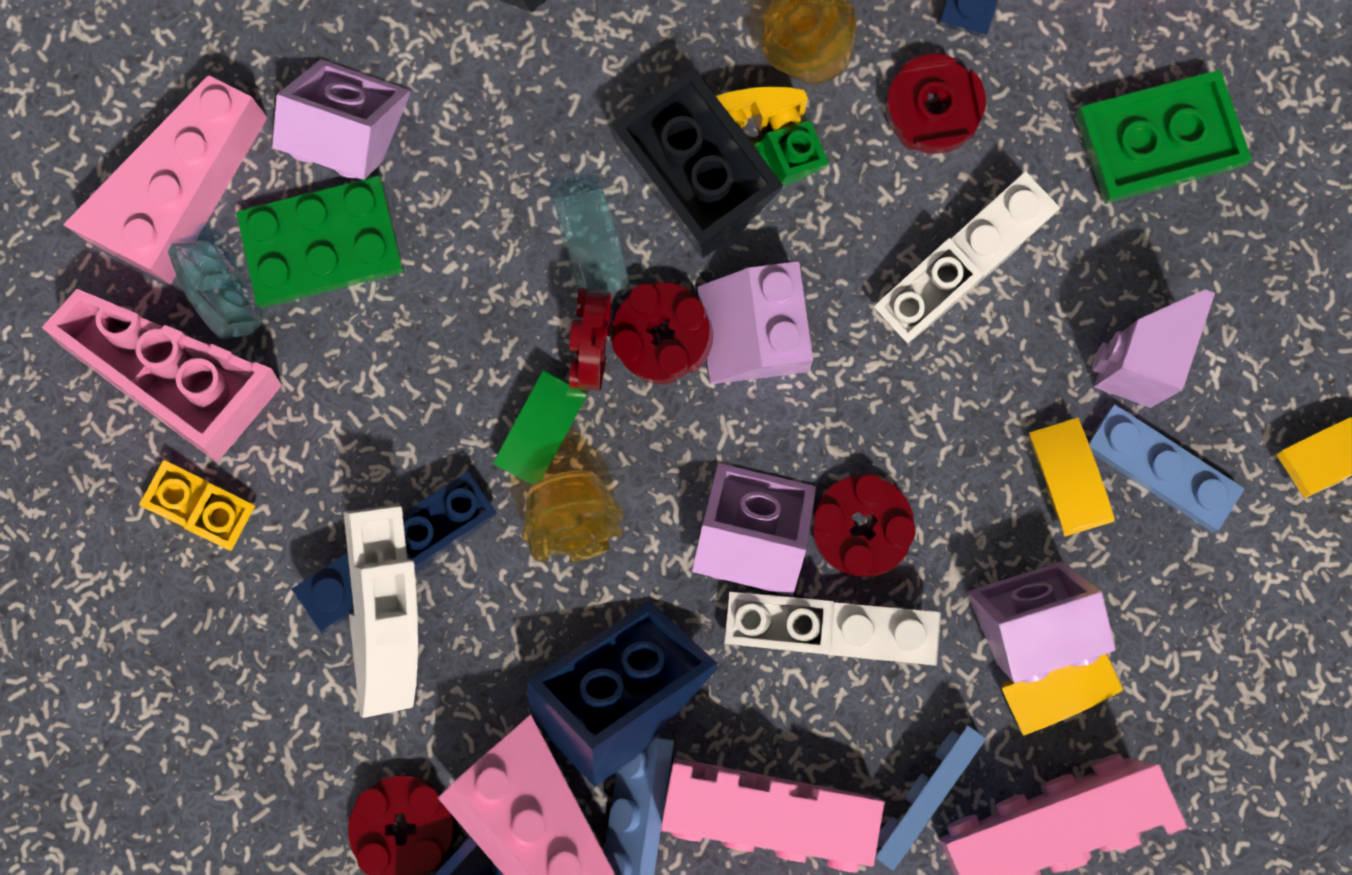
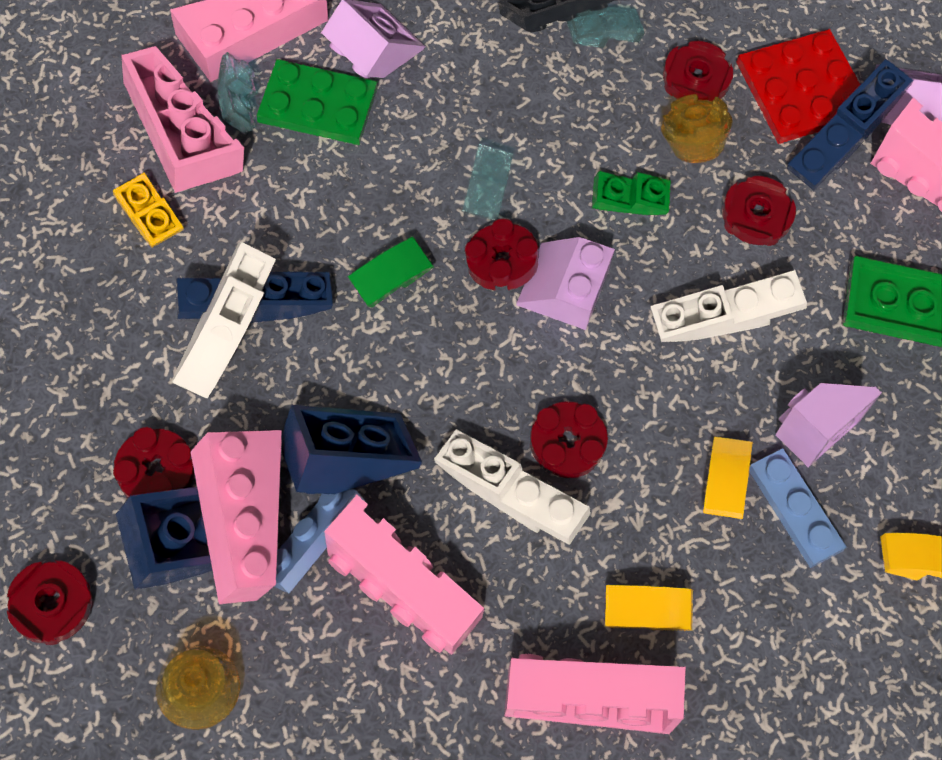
camera: 20 degrees right, 15 degrees down
clear yellow cone [522,470,623,563] -> none
dark red plate [569,287,611,391] -> none
black slope [611,67,783,259] -> none
lavender slope [692,463,816,596] -> none
yellow slope [716,87,808,134] -> none
medium blue plate [875,726,986,871] -> none
lavender slope [967,561,1116,683] -> none

